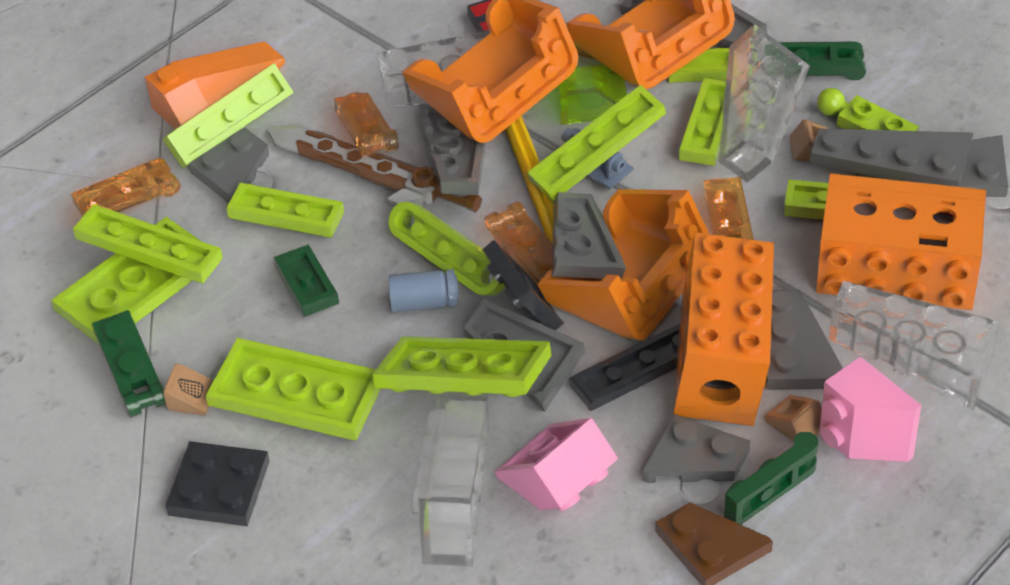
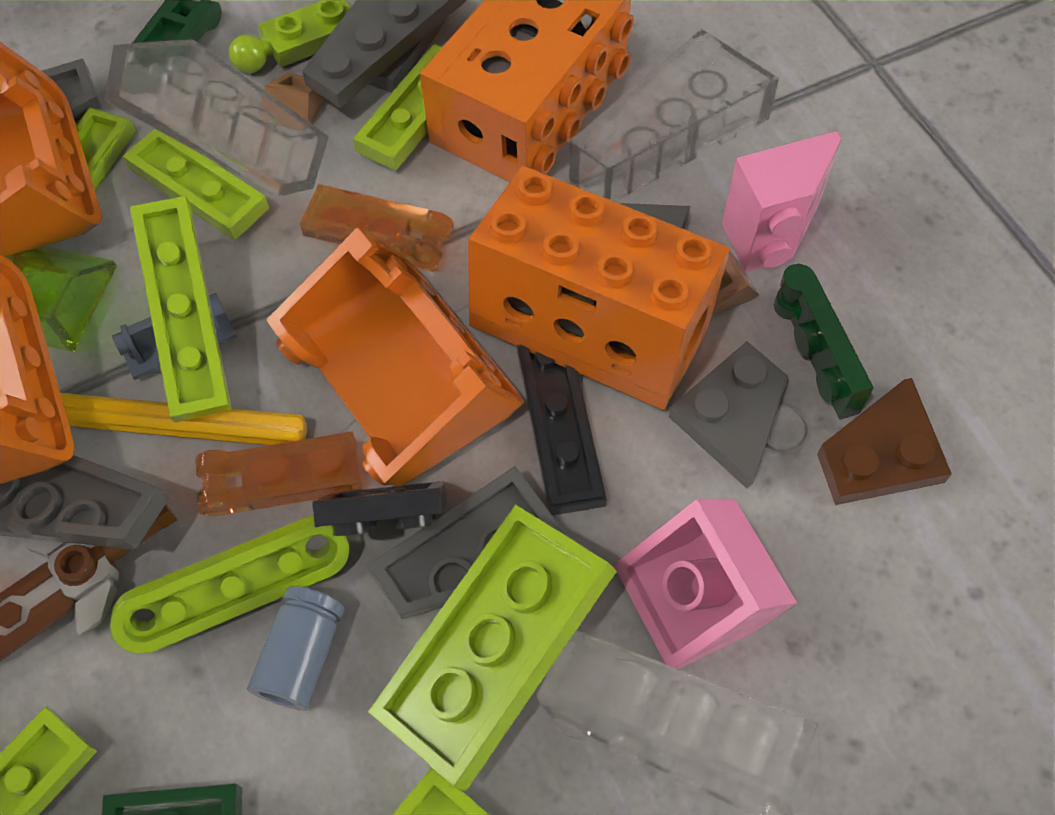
camera: 70 degrees left, 15 degrees up
dark grey wing [552,192,626,279] -> none

